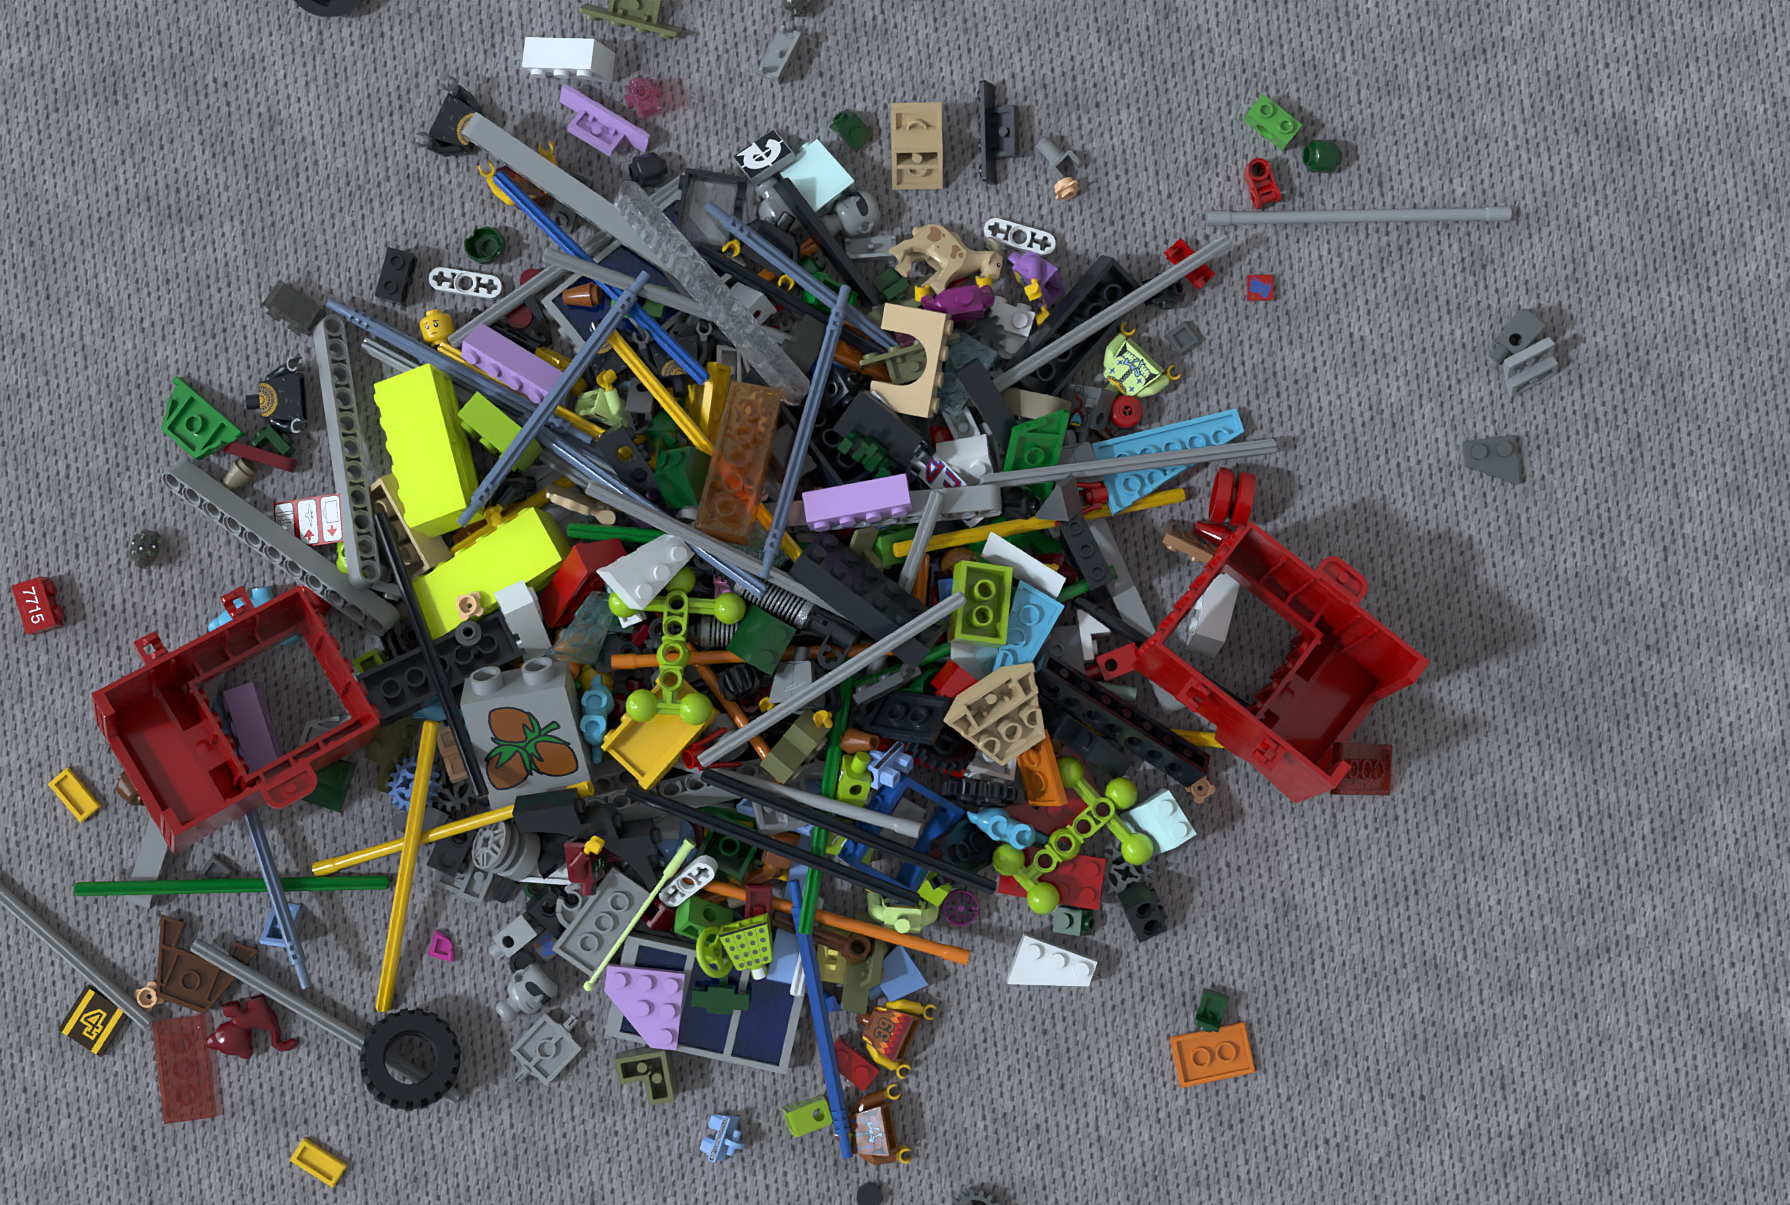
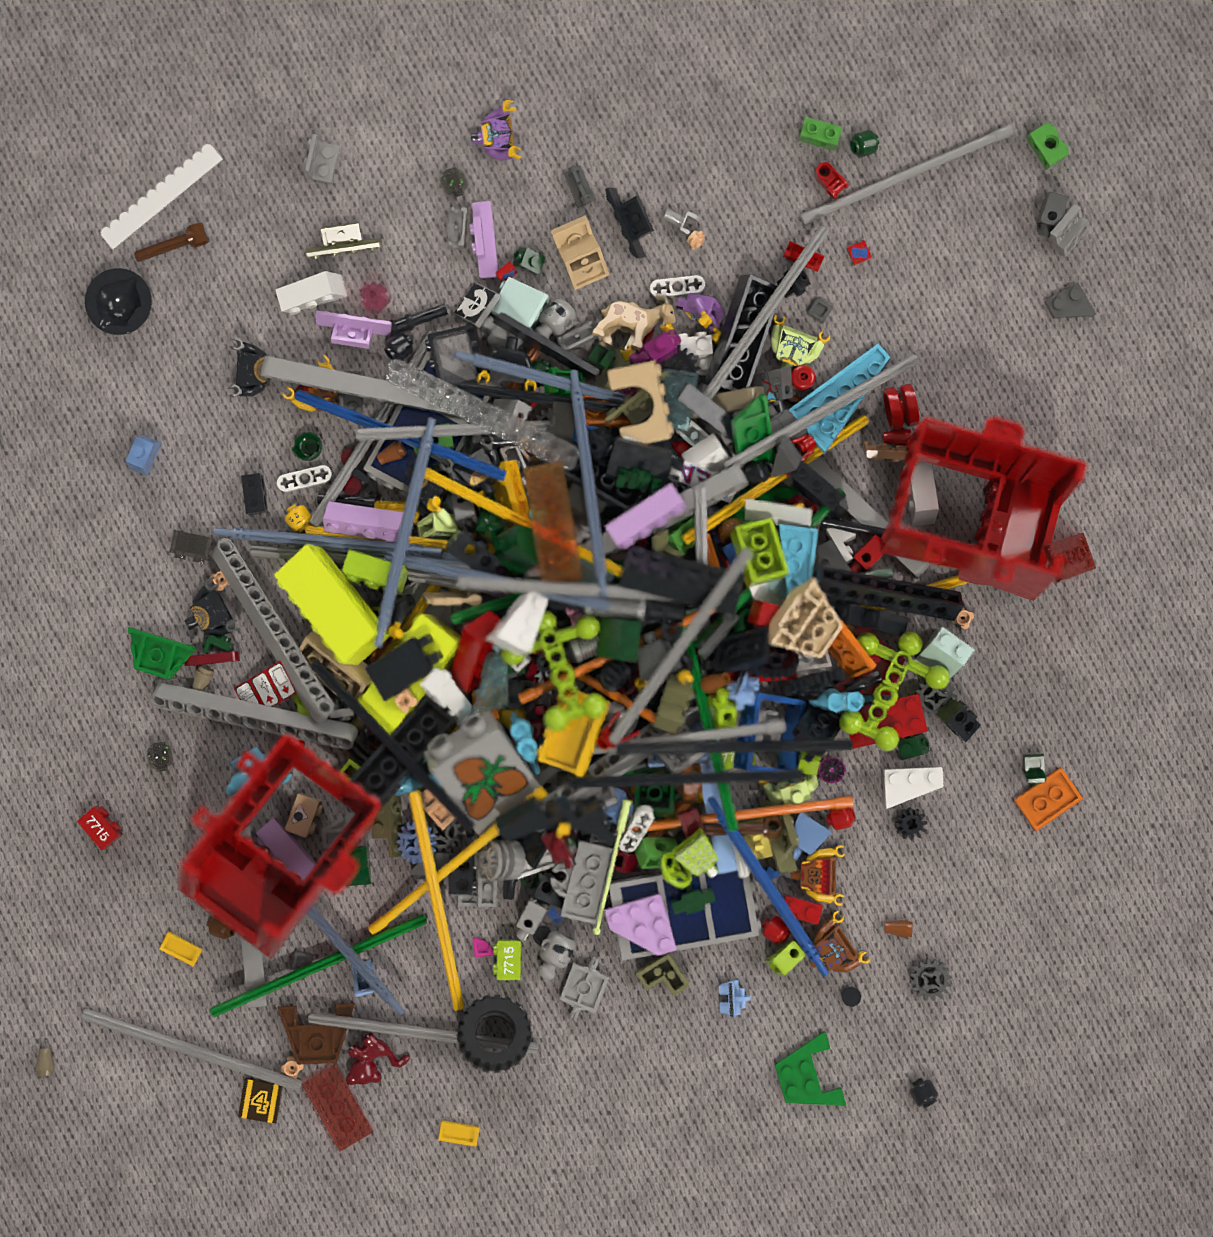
camera: 20 degrees left, 0 degrees up
dark grey plate [455,620,482,647] -> none
none -> medium blue torso [126,436,162,476]
none -> light nougat plate [211,570,230,591]
none -> tan brick [285,793,323,838]
none -> black tile [365,634,444,702]
none -> black pin [390,304,448,335]
none -> lavender bracket [470,201,498,279]
none -> lime brick [493,939,521,980]
none -> red tile [495,262,517,283]
none -> dark grey hinge [563,165,596,208]
none -> red head [761,916,791,945]
none -> red head [826,807,856,830]
none -> black axle [843,671,882,692]
none -> dark orange cone [885,919,913,939]
none -> black gear [894,807,928,840]
none -> bright green brick [1026,122,1069,170]

